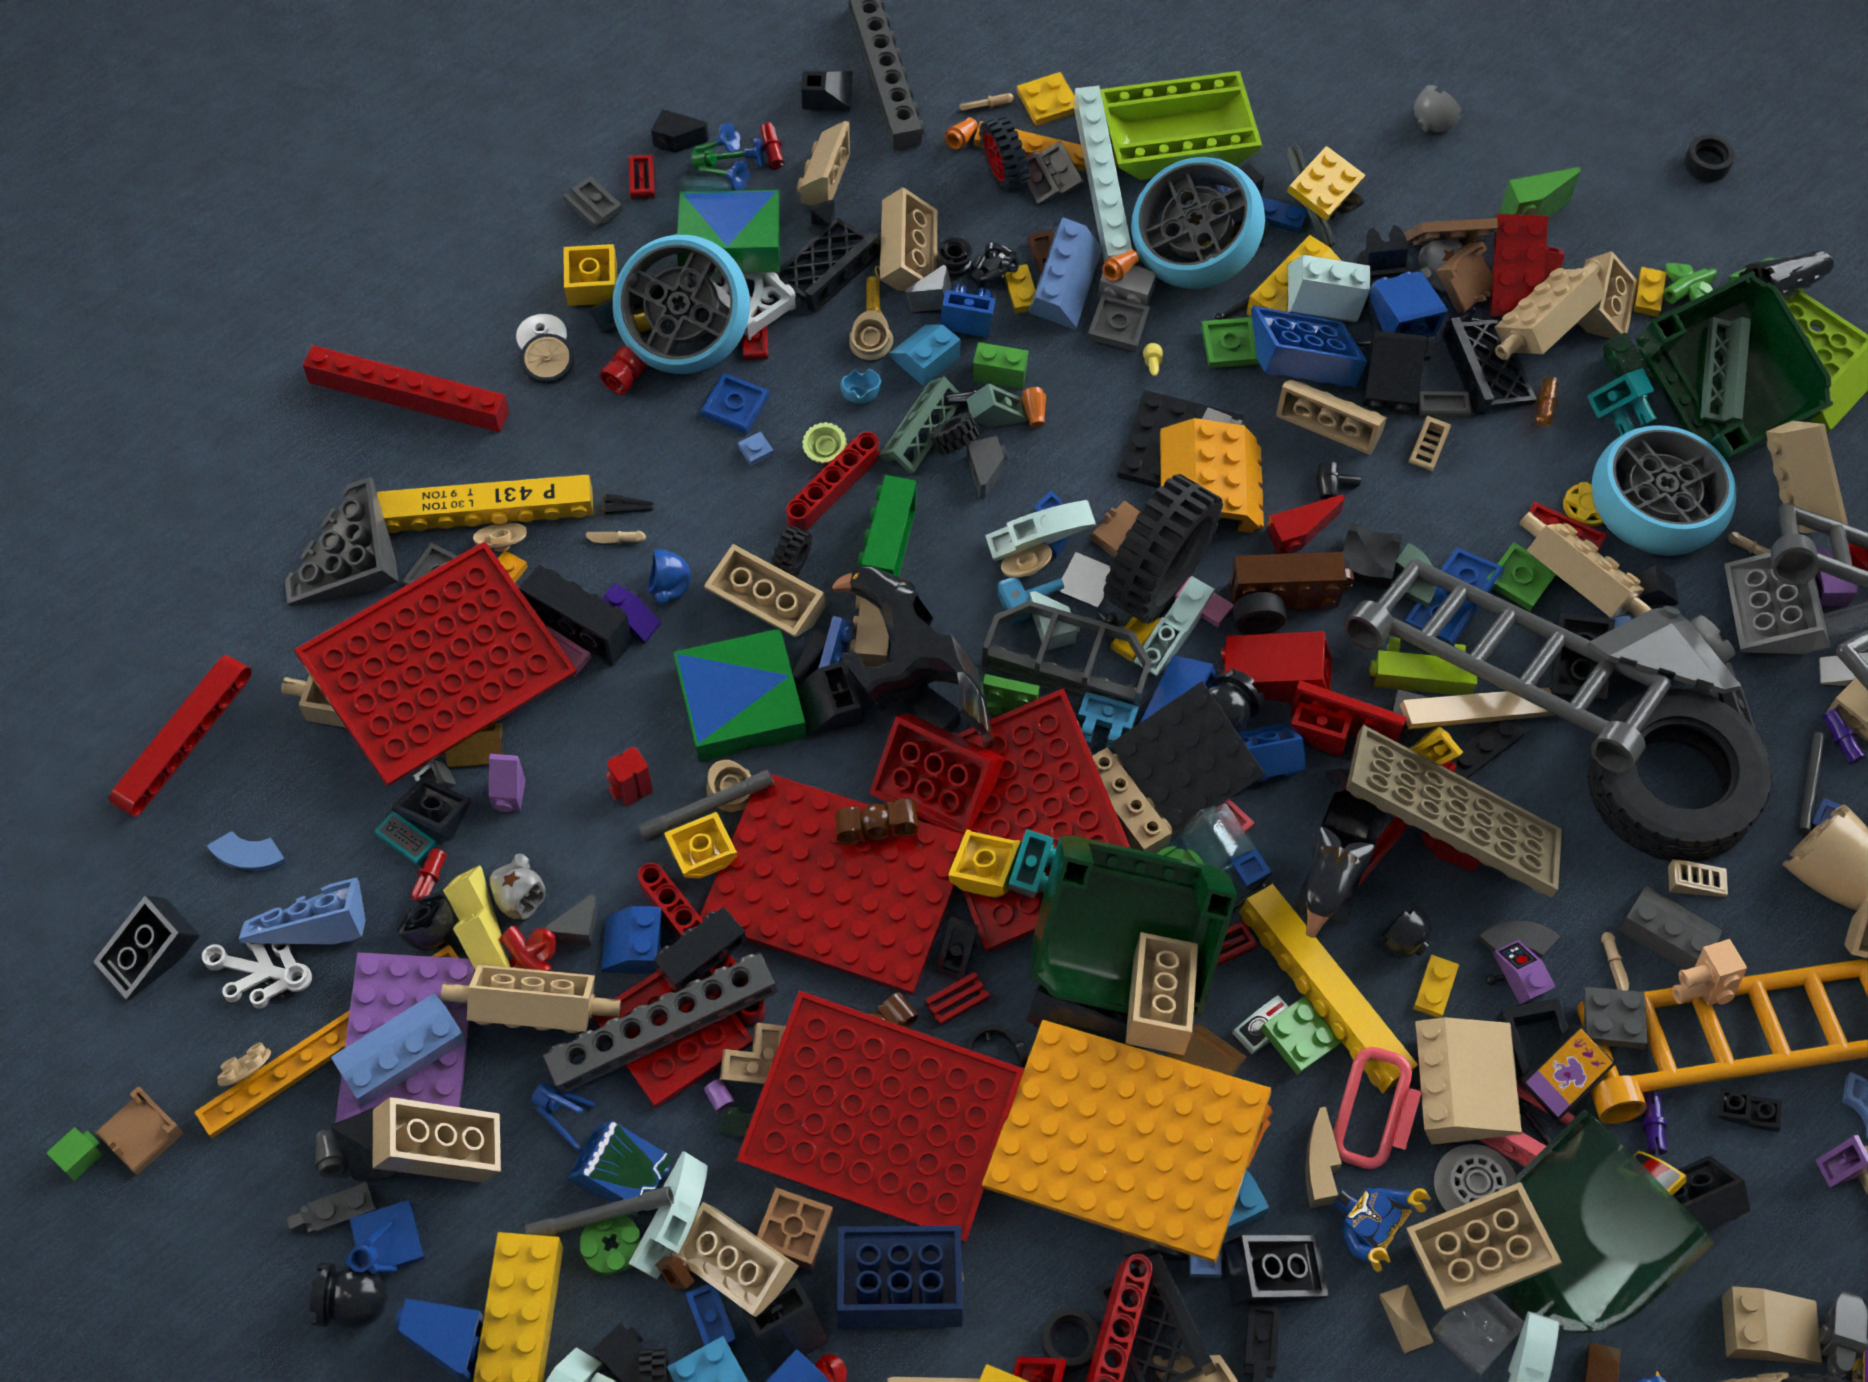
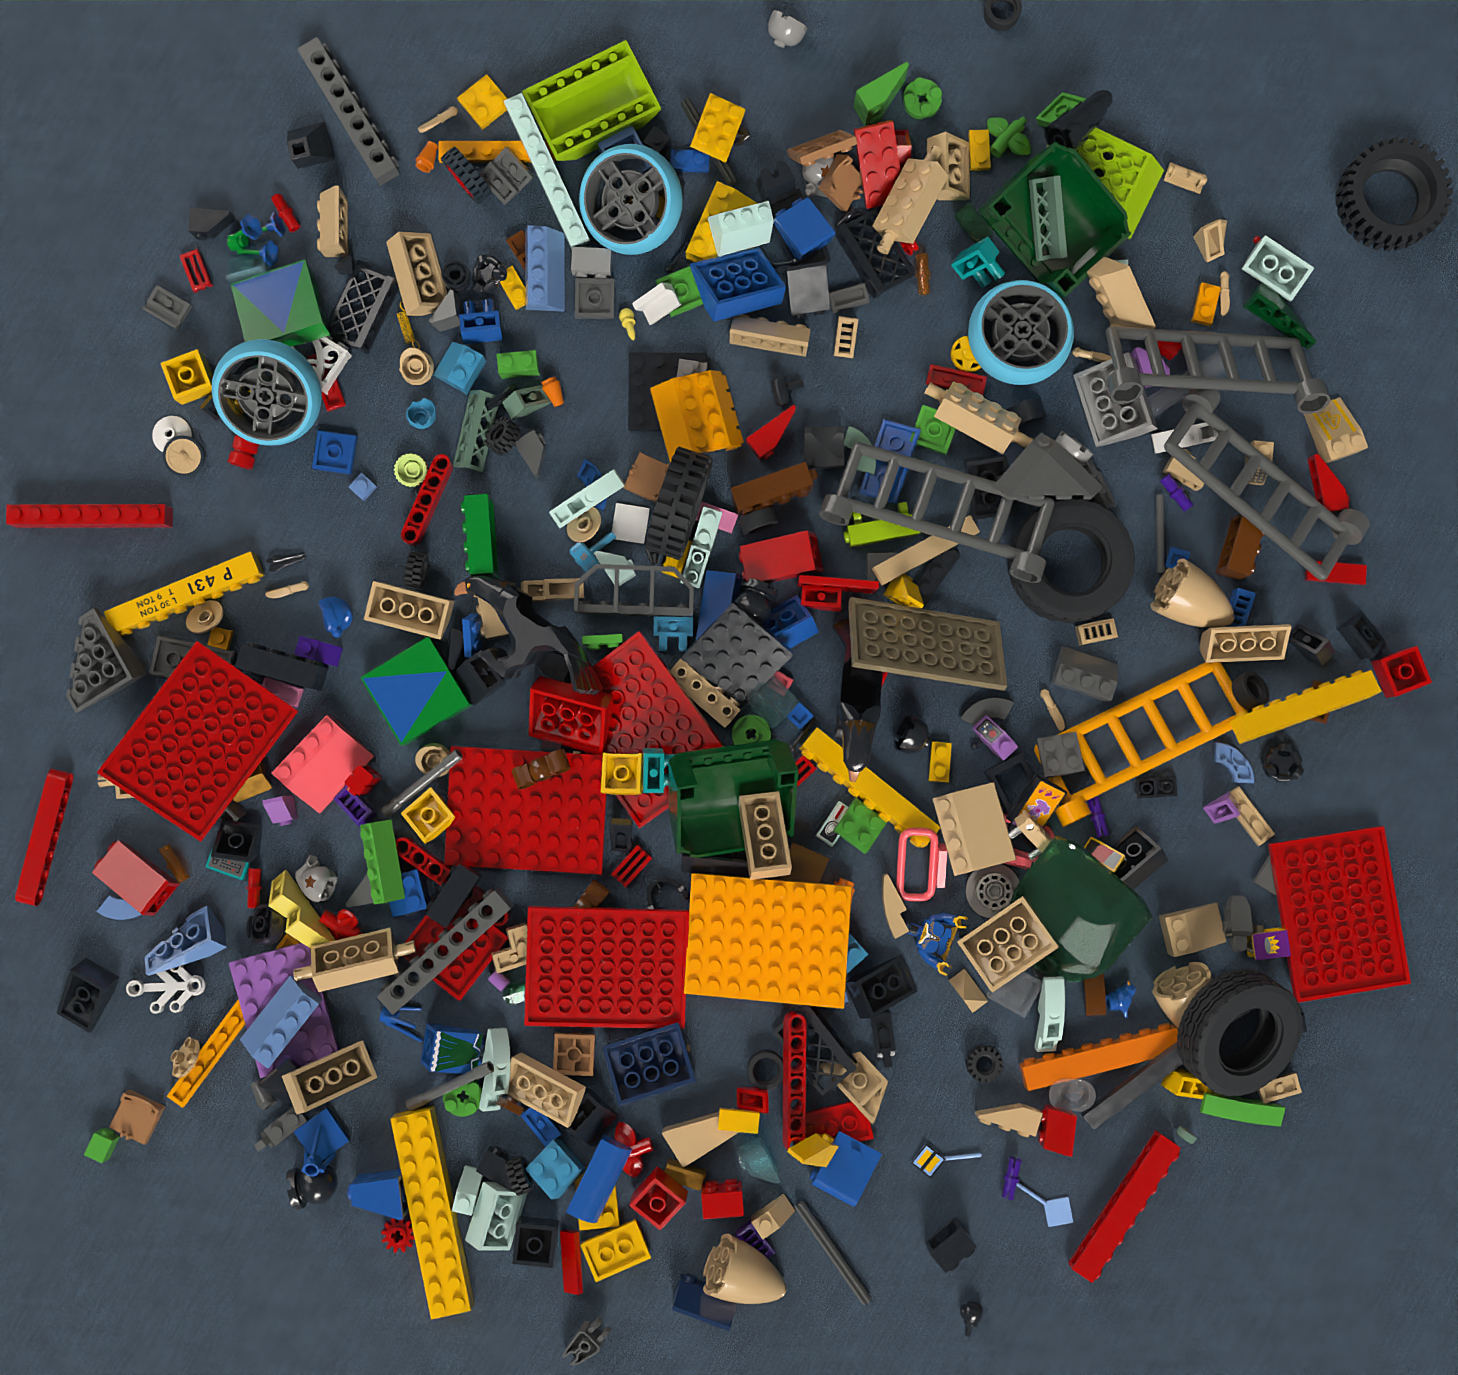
camera: 20 degrees left, 25 degrees up
orange cone [1102,249,1139,281] -> none
light nougat brick [1672,939,1747,1006] -> none
none -> slope [92,840,180,916]
none -> clear orange pin [158,844,190,884]
none -> coral slope [272,715,374,813]
none -> dark purple slope [334,785,377,826]
none -> bright green slope [360,819,405,904]
none -> tan slope [520,578,584,602]
none -> white panel [632,282,681,325]
none -> red bush [900,241,919,256]
none -> bright green plate [903,78,942,119]
none -> tan piece [1008,810,1059,860]

